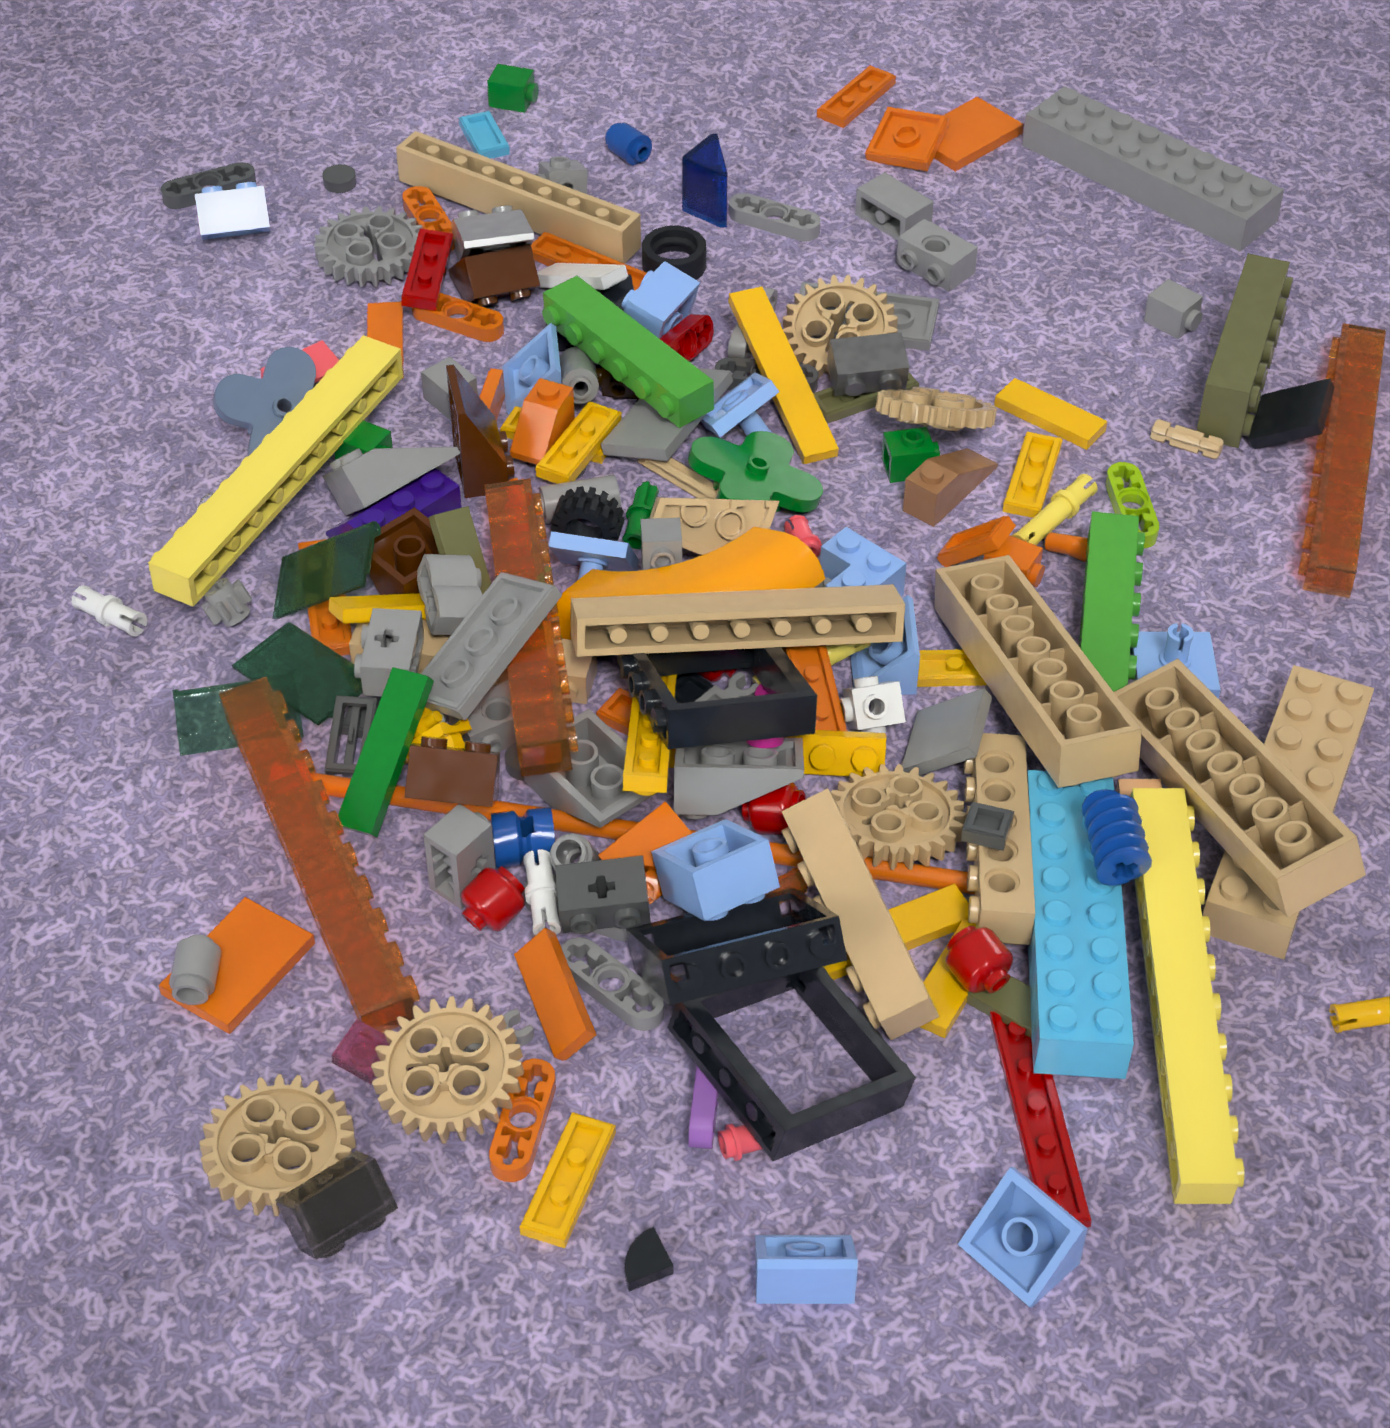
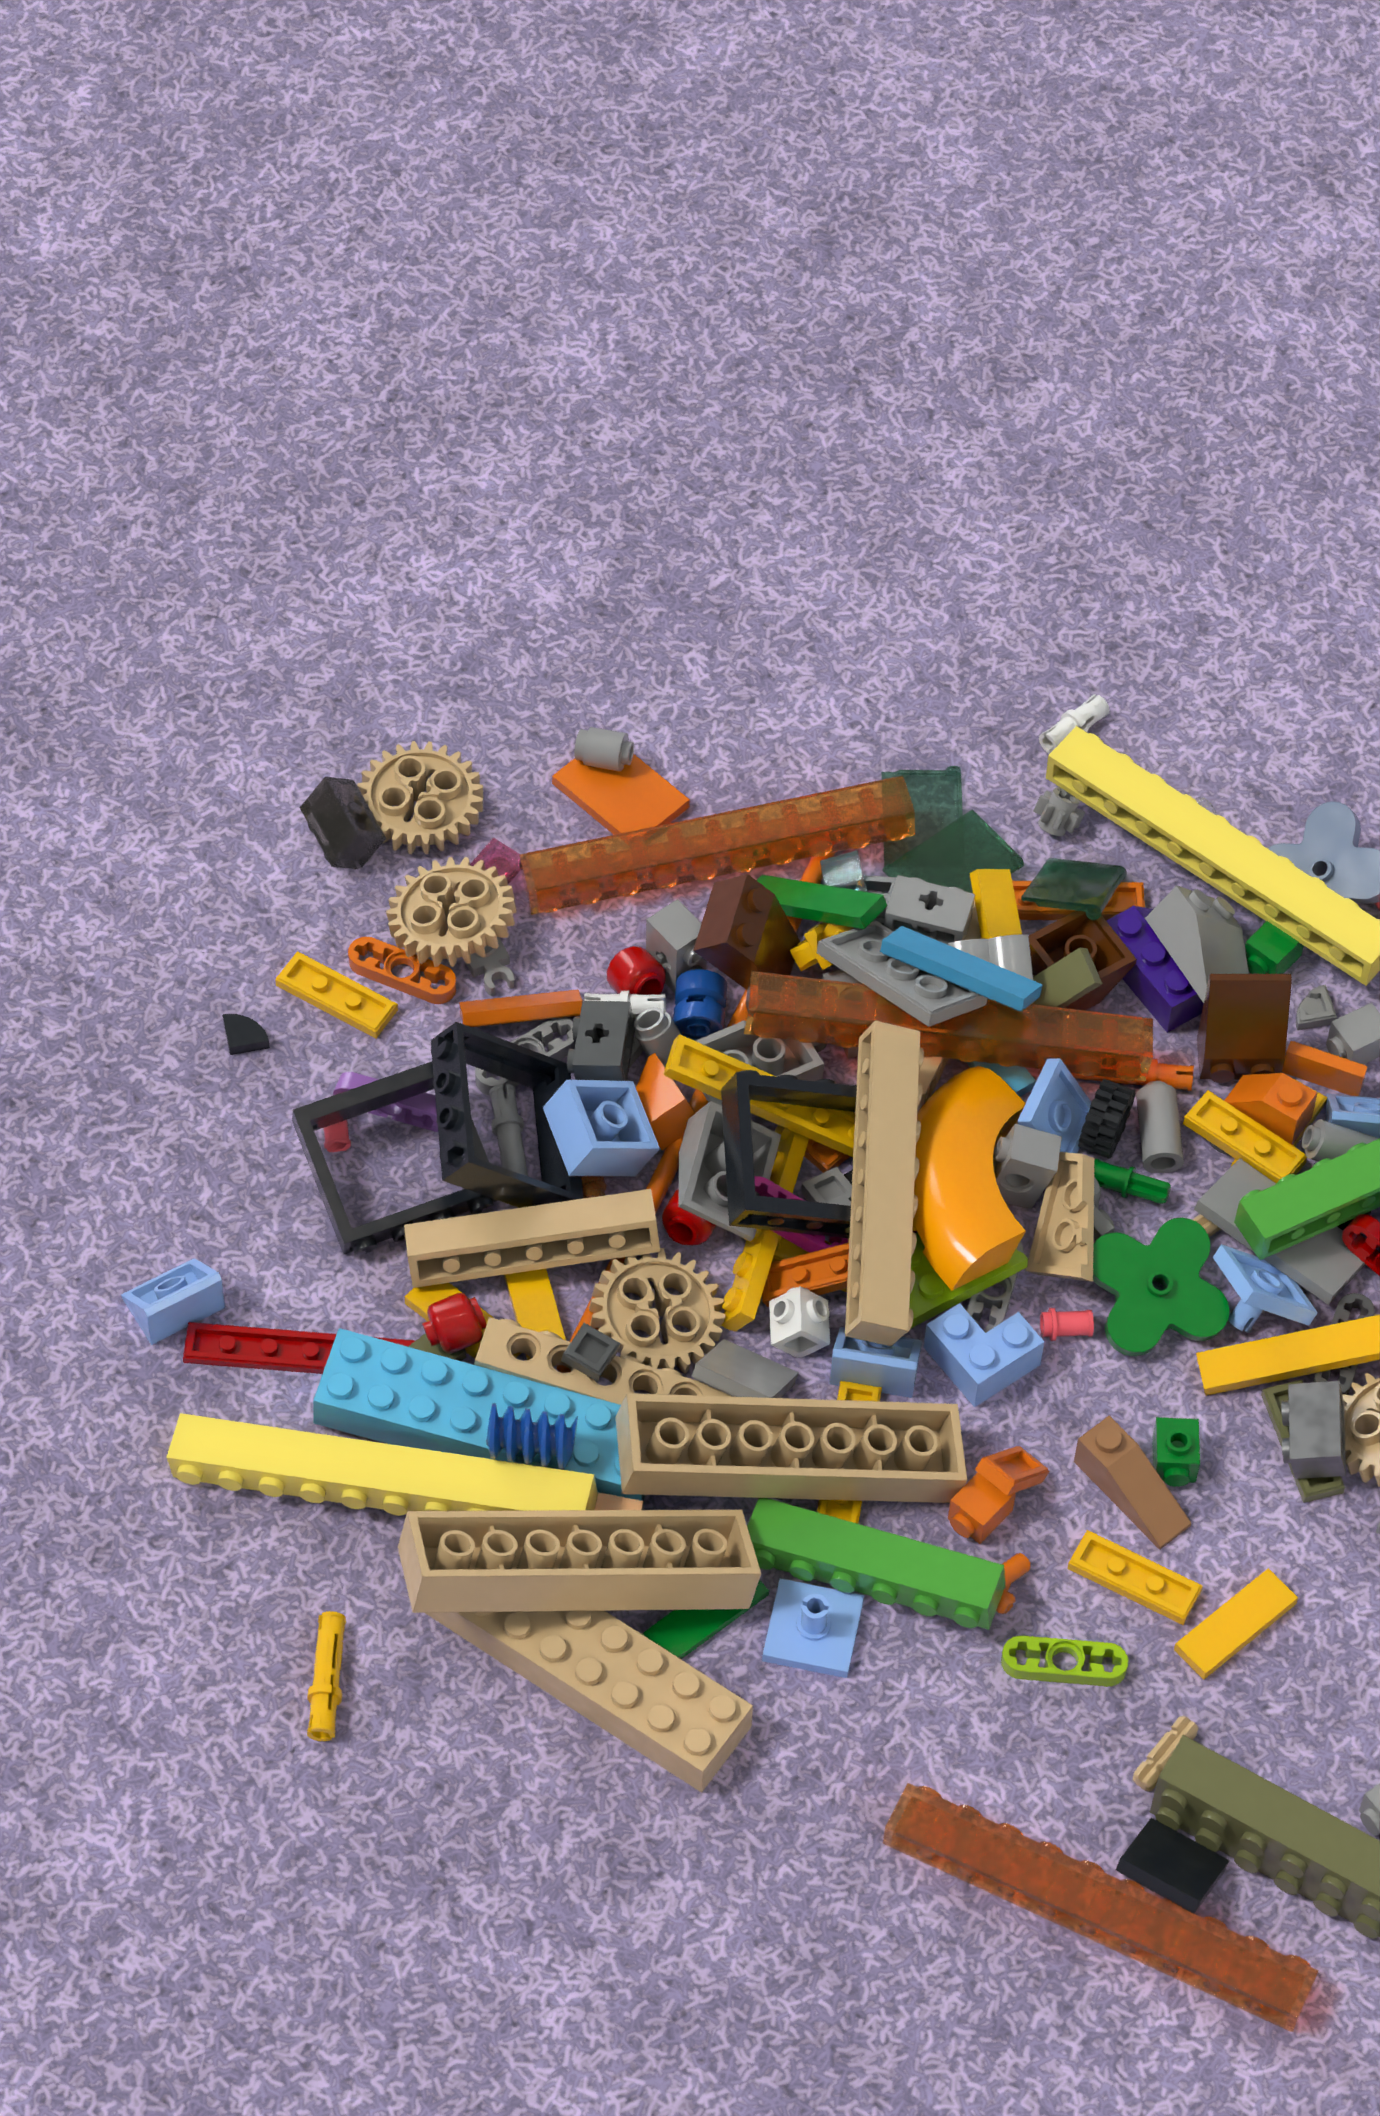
camera: 100 degrees right, 10 degrees up
light blue slope [755,1235,858,1304] -> none
tan gear [876,387,997,431] -> none
light yellow pin [1012,474,1098,545] -> none
none -> clear light blue tile [820,850,867,890]
none -> dark azure tile [880,926,1043,1011]
none -> light grey tile [1296,985,1337,1030]

